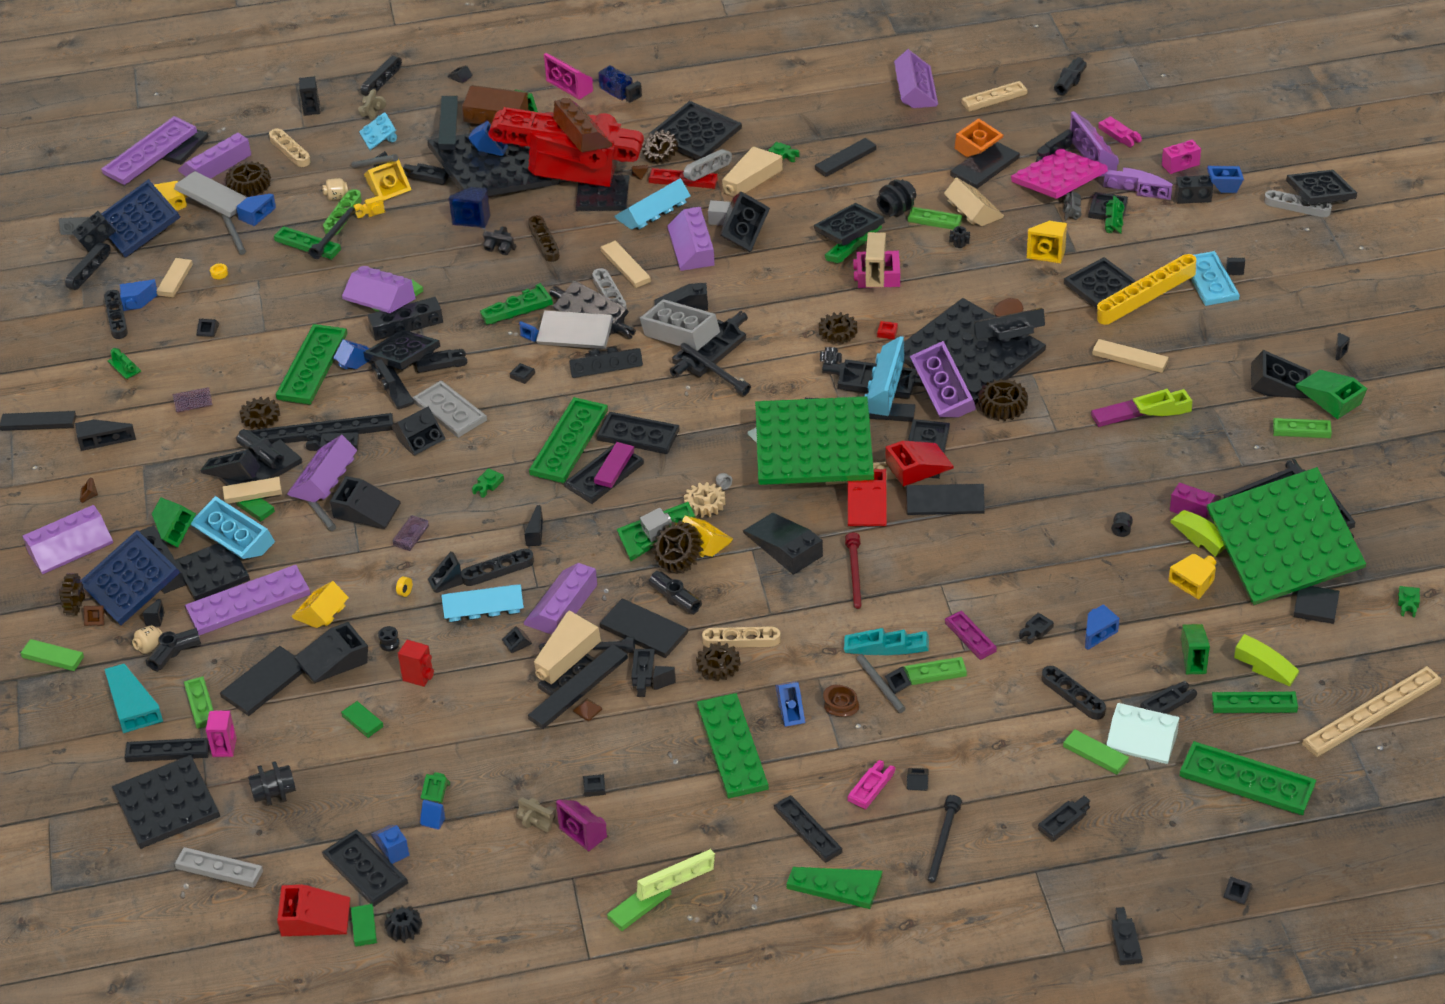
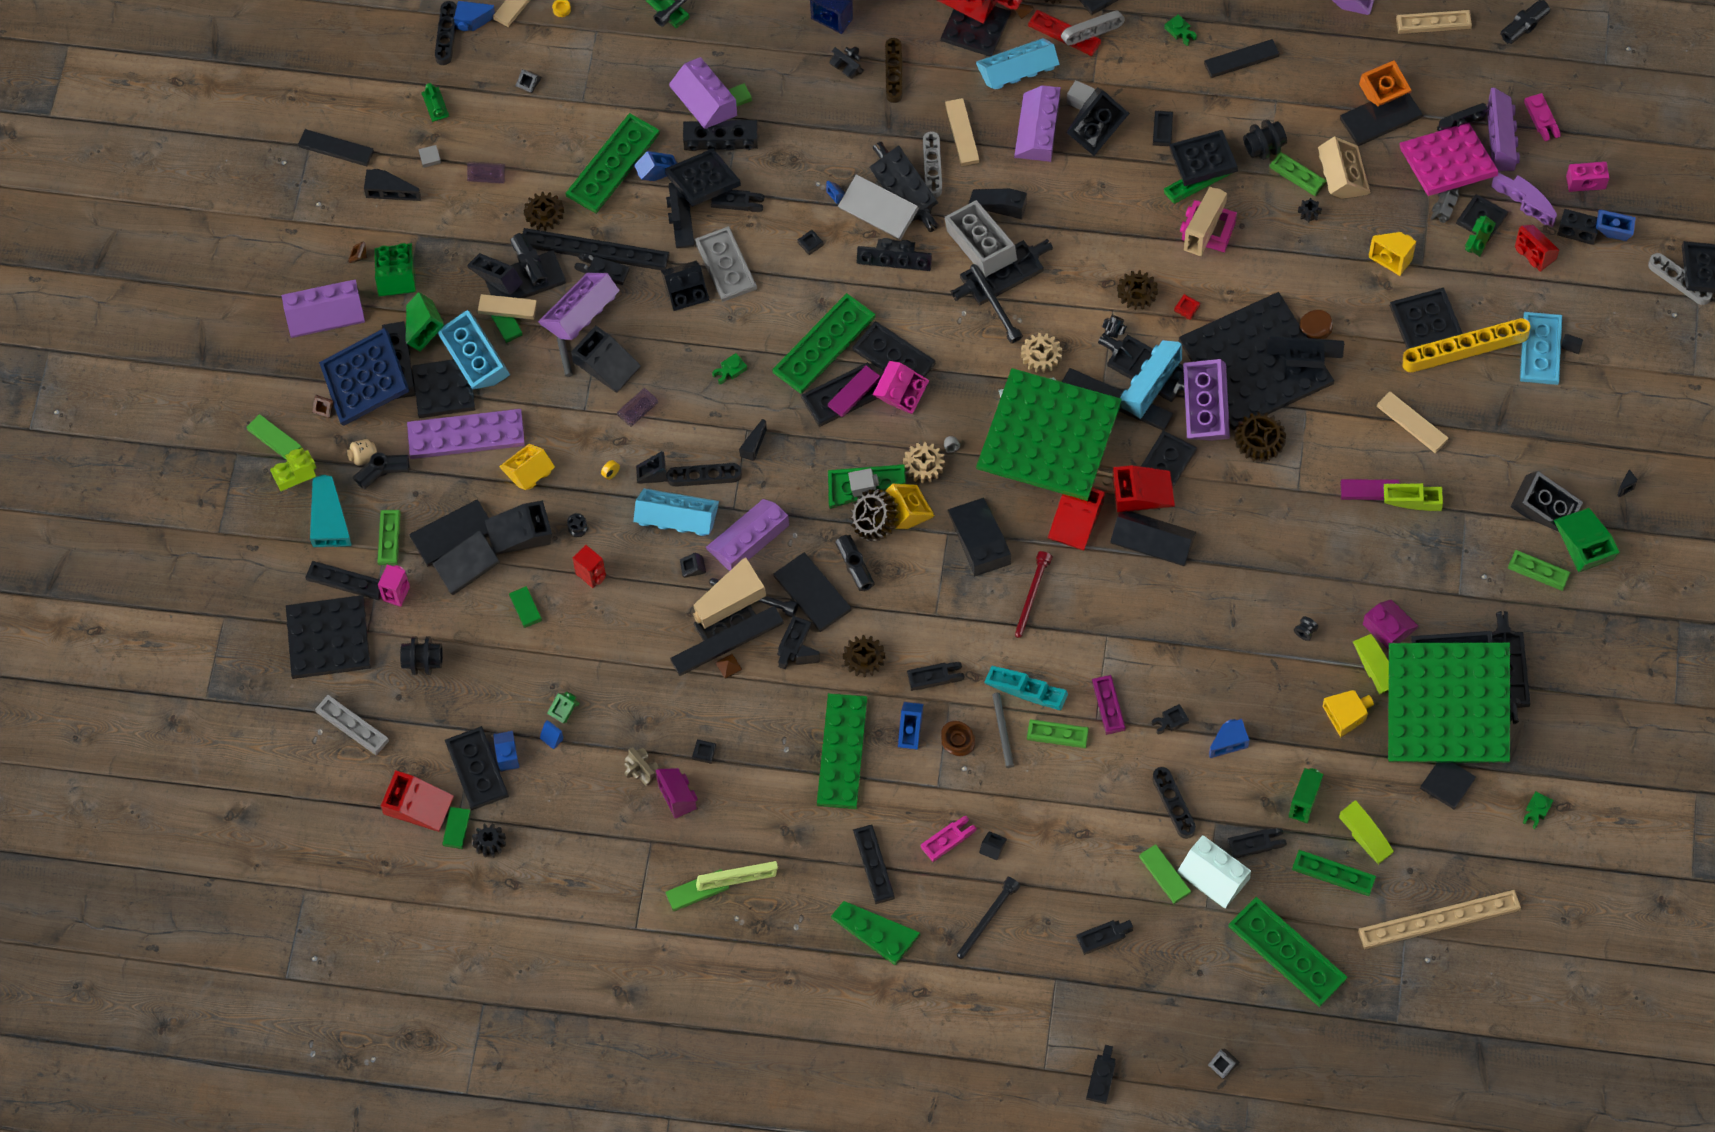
camera: 20 degrees right, 20 degrees up
dark brown gear [59,573,85,616] -> none
black slope [143,599,165,627] -> none
green wing [480,283,553,325] -> none
tan beam [702,627,781,648] -> none
tan slope [722,147,783,196] -> none
black slope [885,666,912,694] -> none
none -> lime plate [270,448,317,492]
none -> green slope [375,243,416,297]
none -> light grey tile [418,145,441,168]
none -> black tile [433,531,500,595]
none -> dark pink slope [873,361,929,414]
none -> black hinge [907,662,965,691]
none -> tan gear [1021,333,1062,373]
none -> black tile [1153,111,1173,146]
none -> red slope [1514,225,1559,272]

